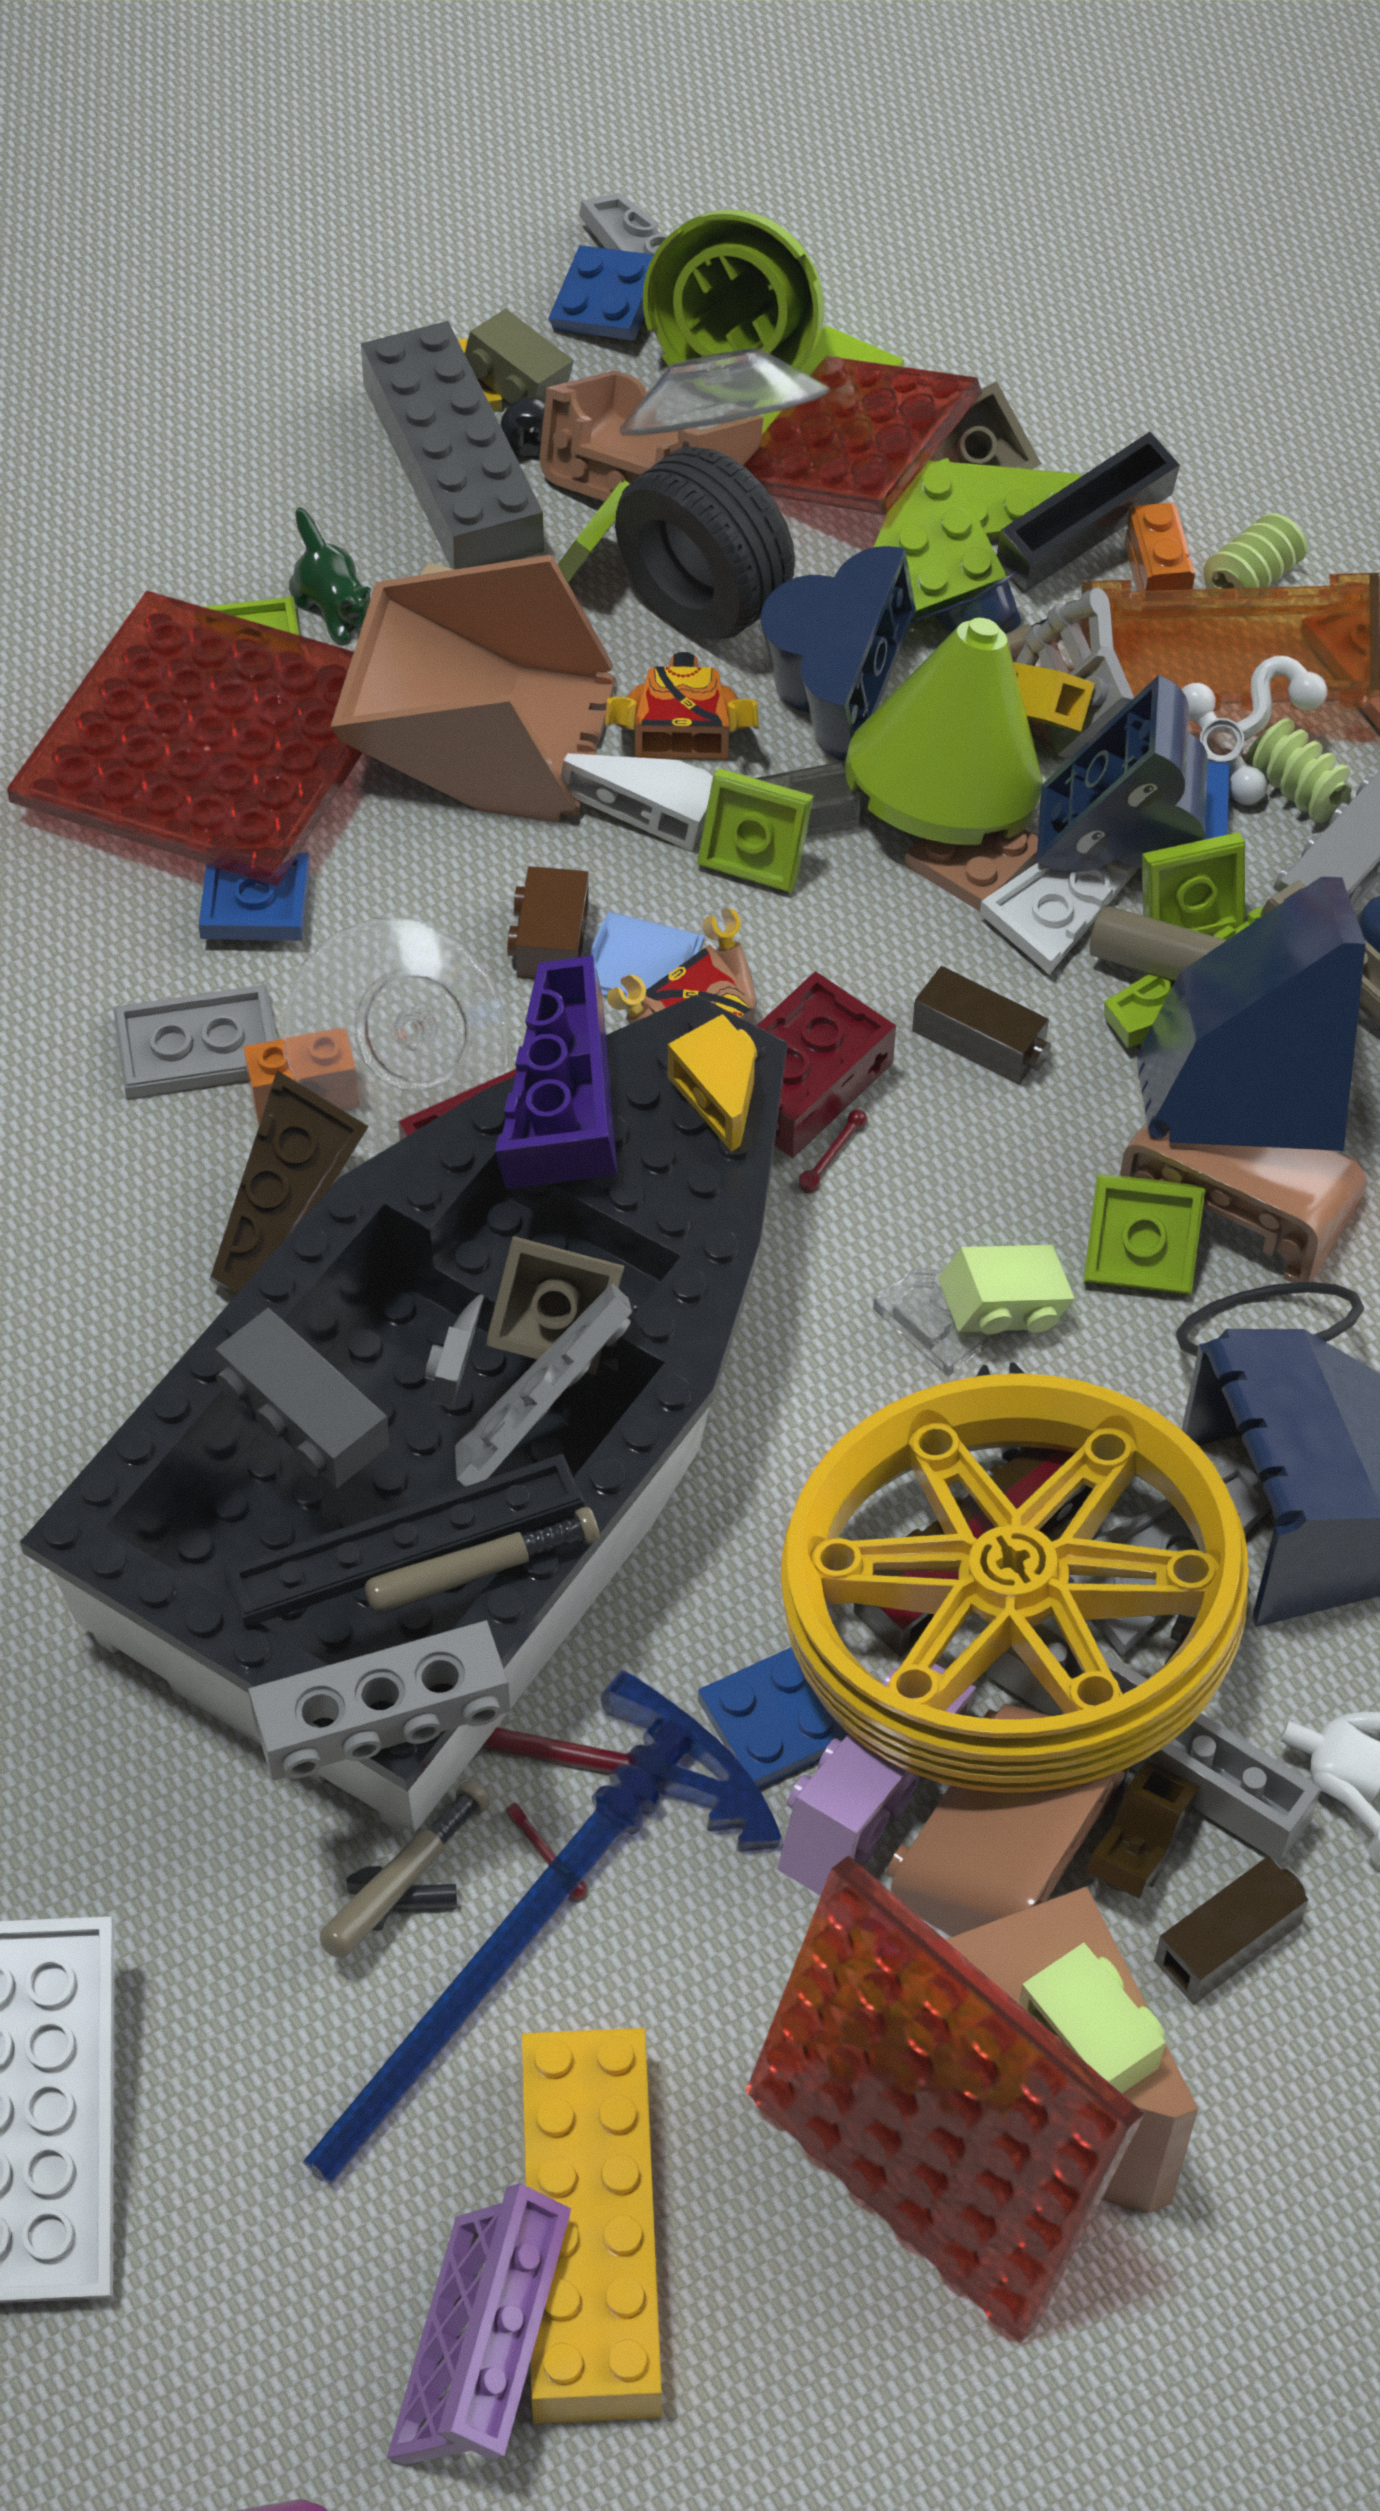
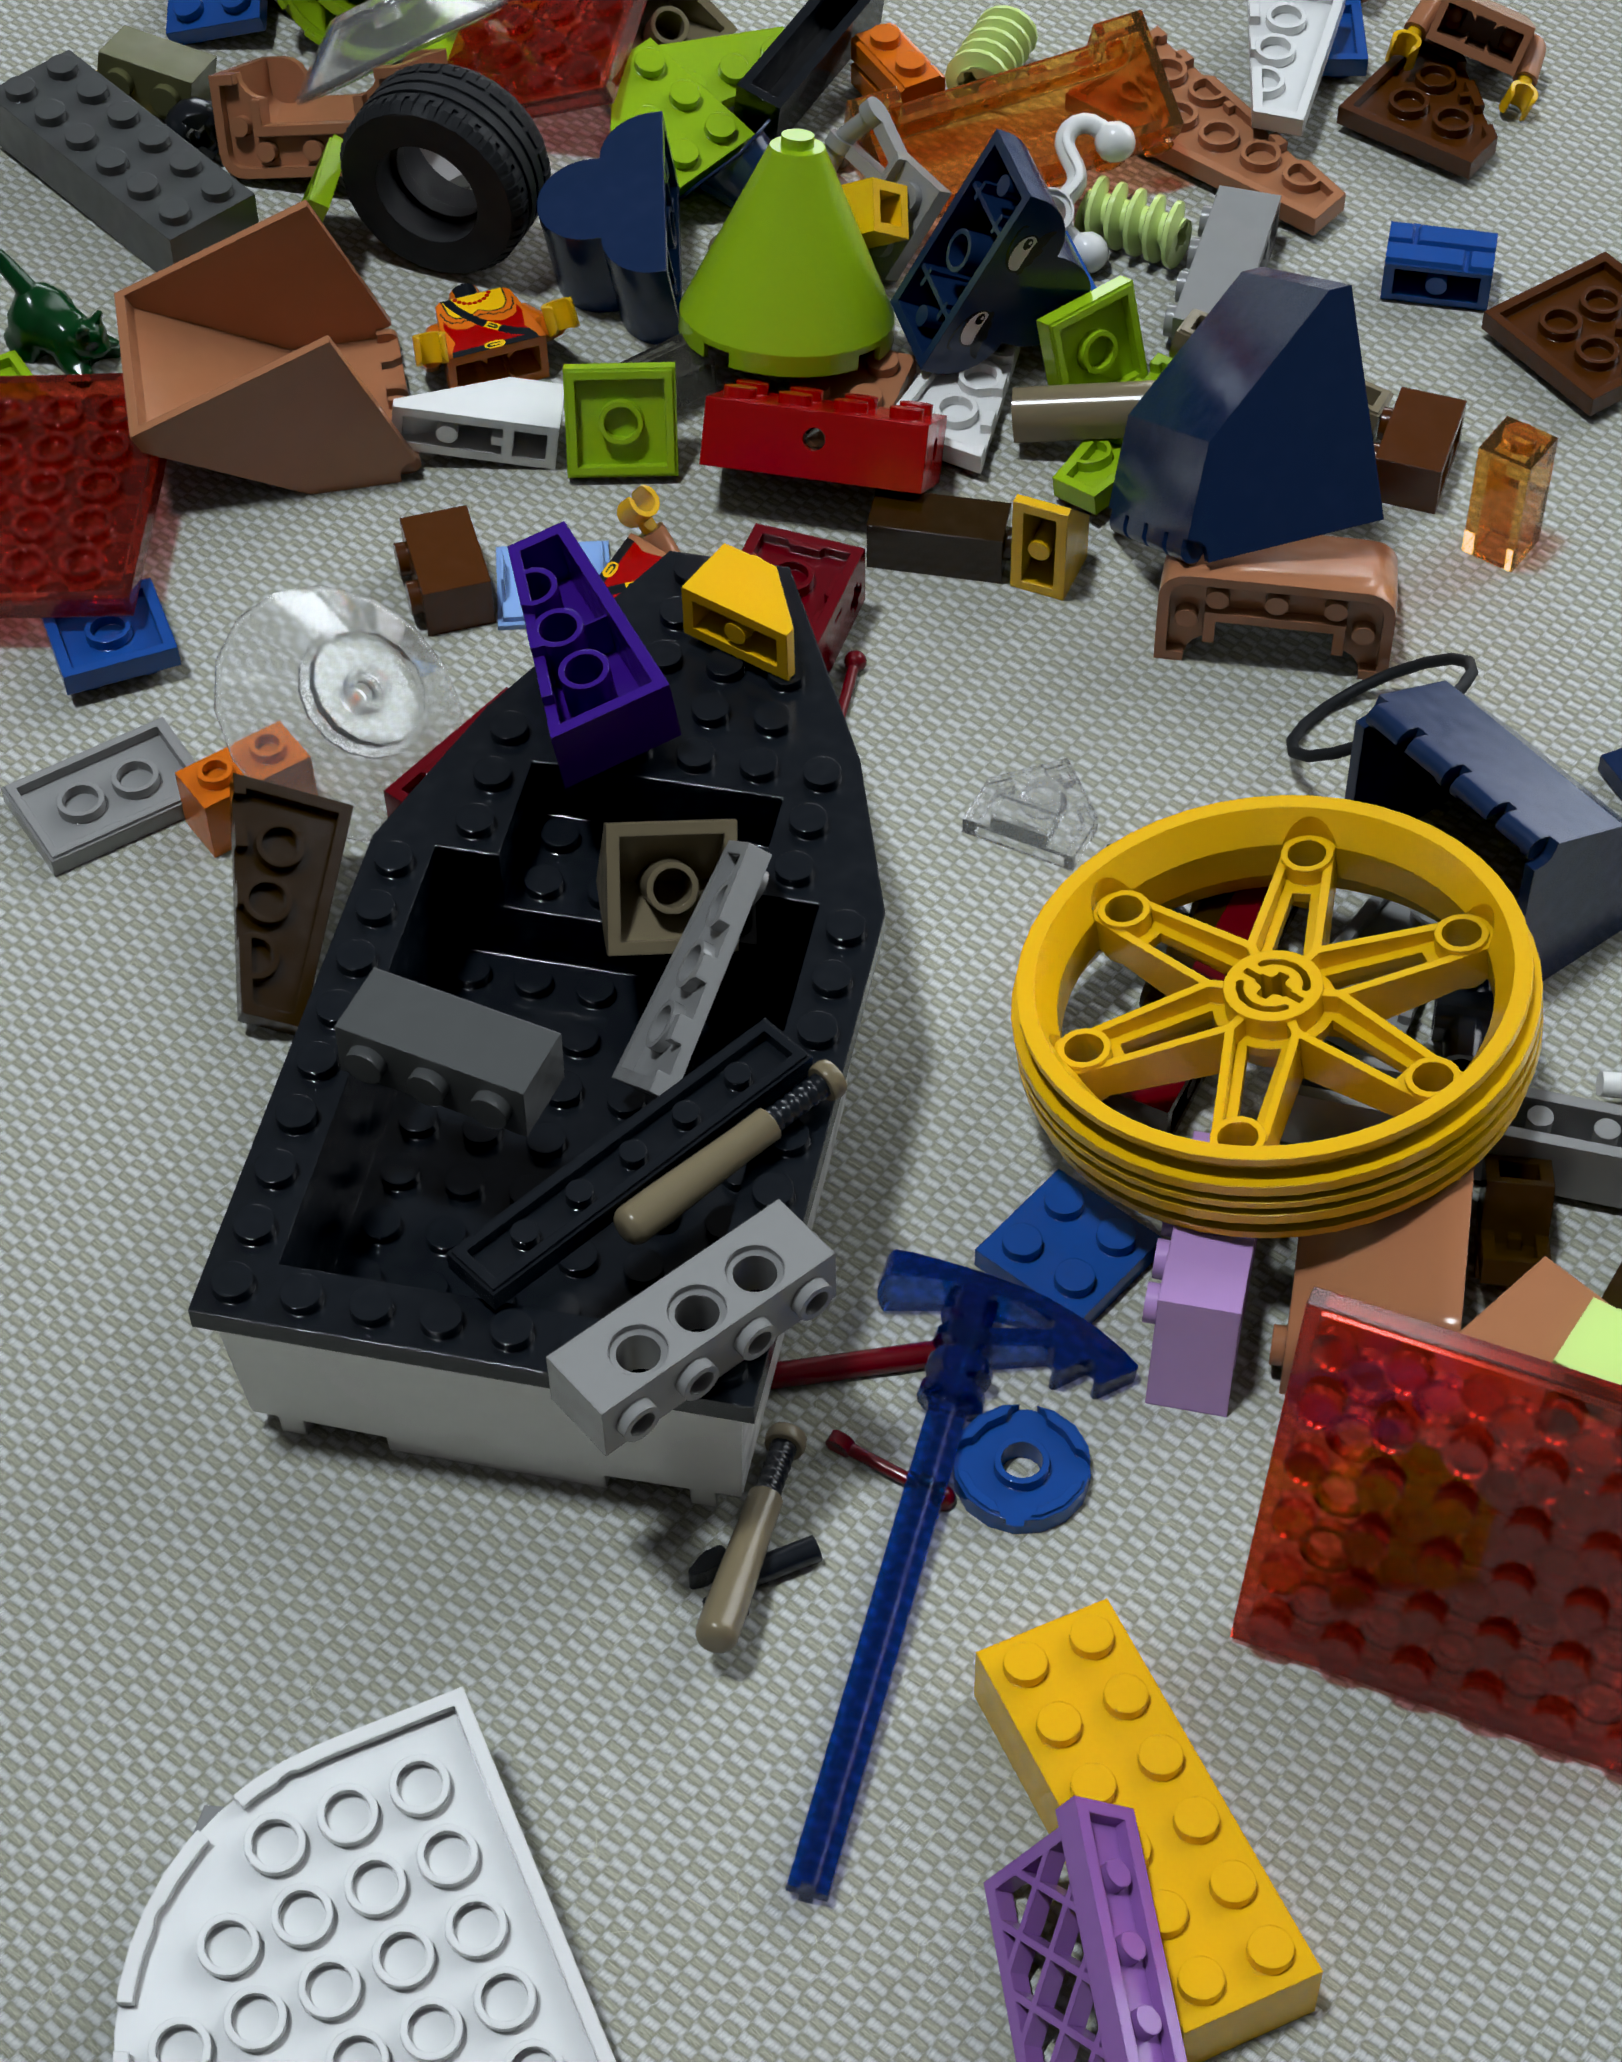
camera: 20 degrees left, 5 degrees down
light grey plate [424,1295,484,1408] -> none
yellowish green brick [938,1245,1075,1335] -> none
lime tile [1083,1173,1205,1295] -> none
none -> red brick [699,379,947,494]
none -> blue tile [952,1404,1091,1534]
none -> yellow slope [1010,494,1090,601]

